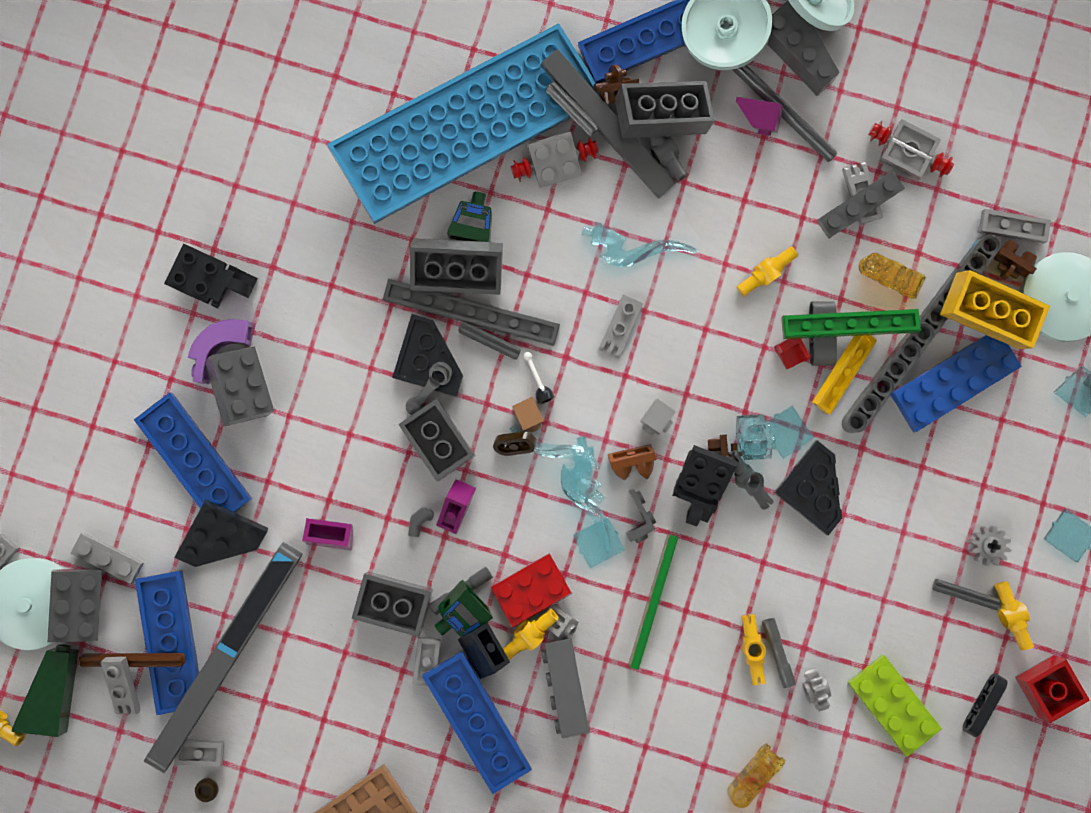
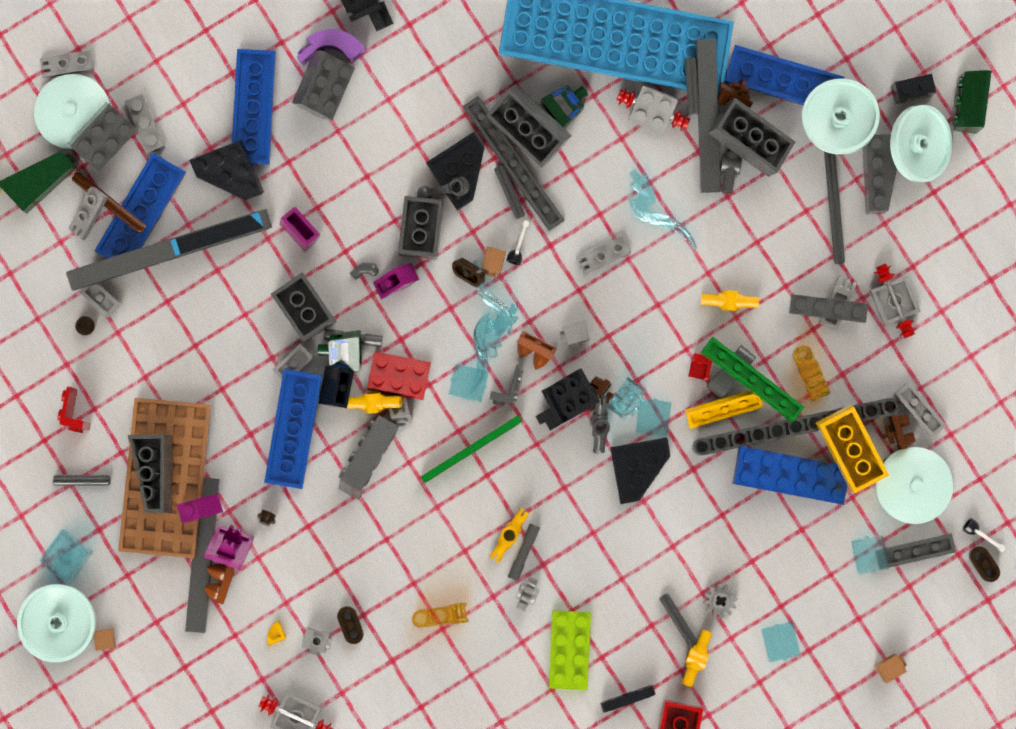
camera: 40 degrees right, 0 degrees up
magenta slope [736,97,783,136] -> none

